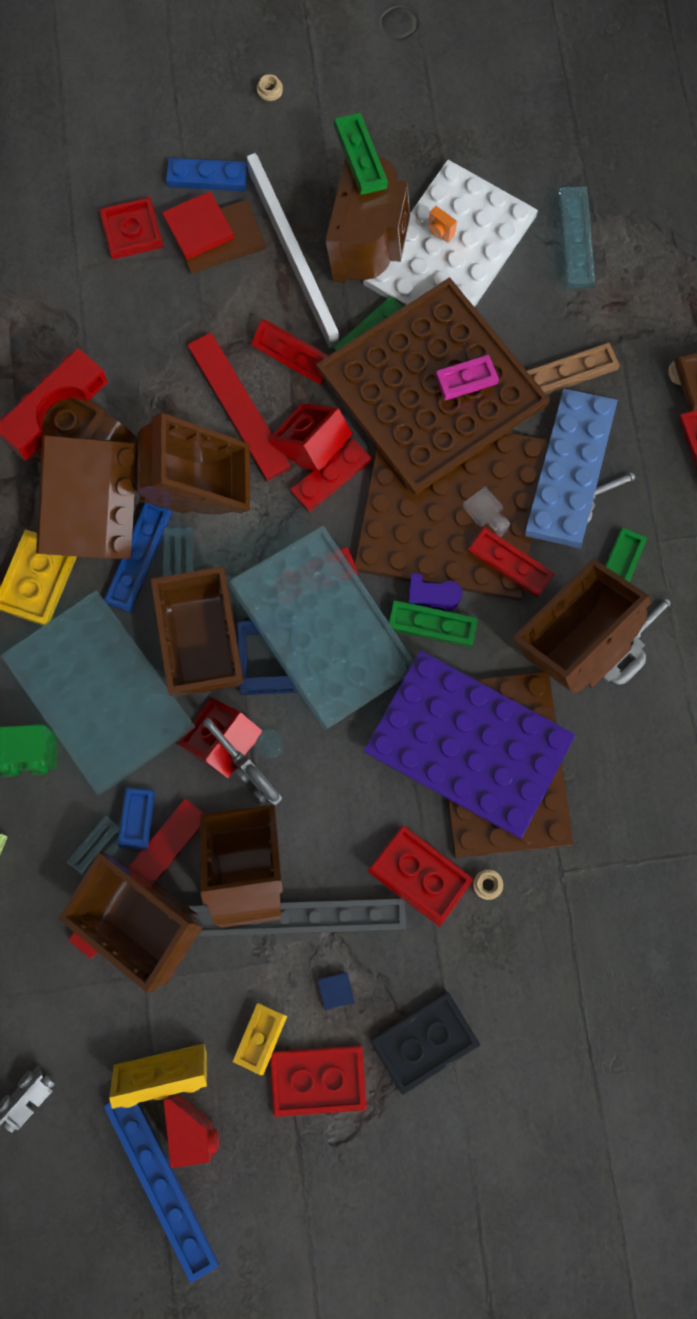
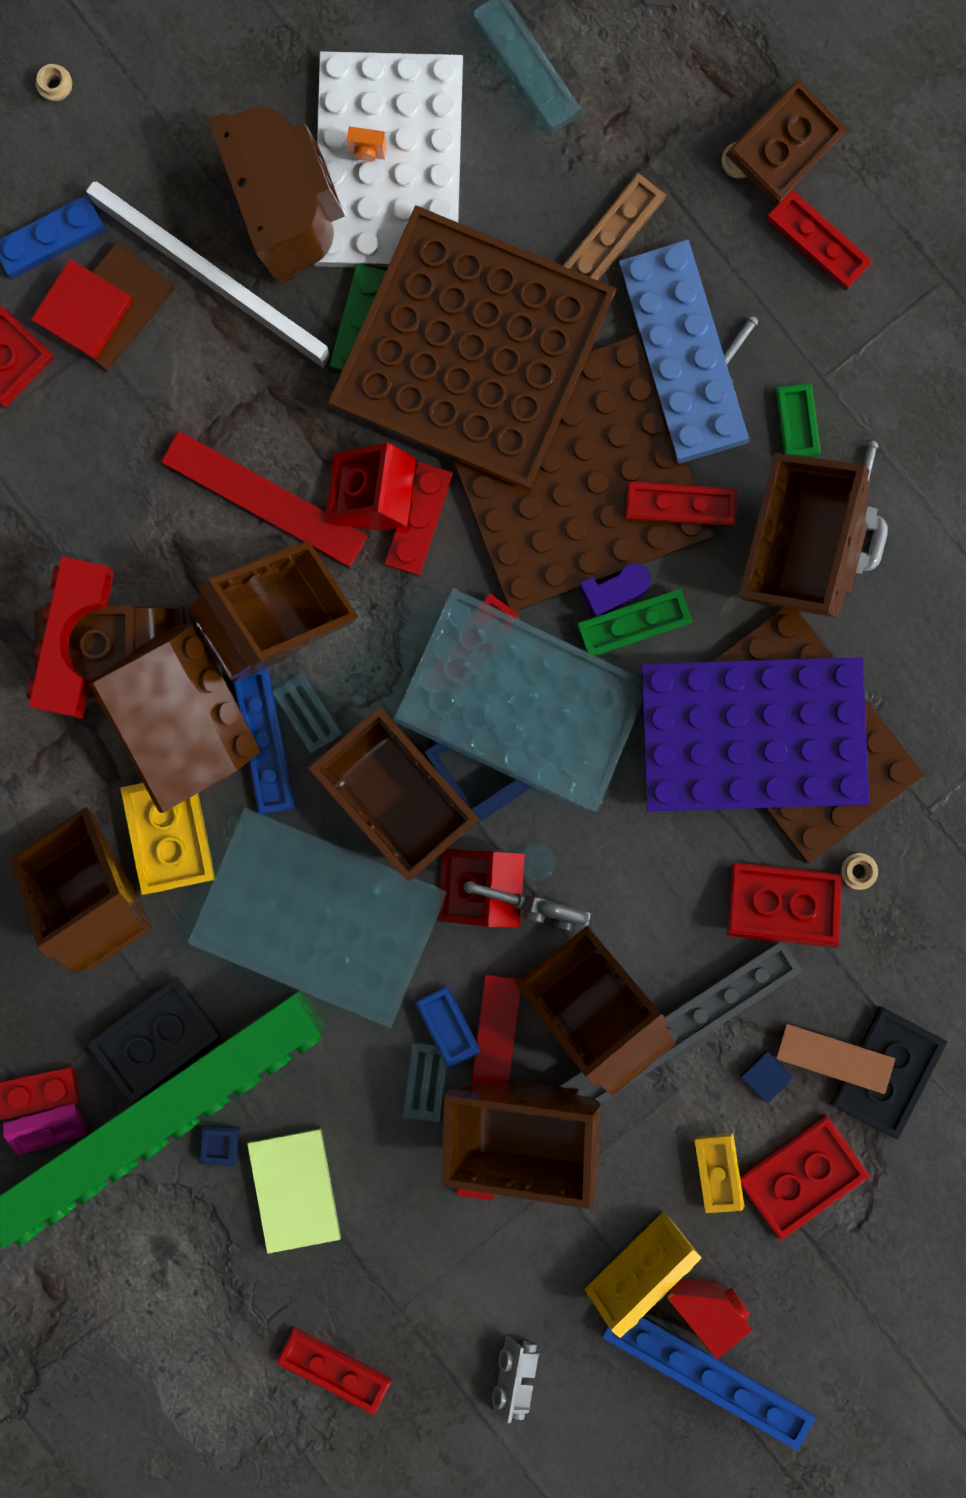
camera: 25 degrees left, 10 degrees up
red plate [251,319,329,385] -> none
green plate [333,113,388,195] -> none
dark pink plate [435,355,499,400] -> none
clear plate [463,486,510,537] -> none
none -> nougat tile [777,1024,896,1094]

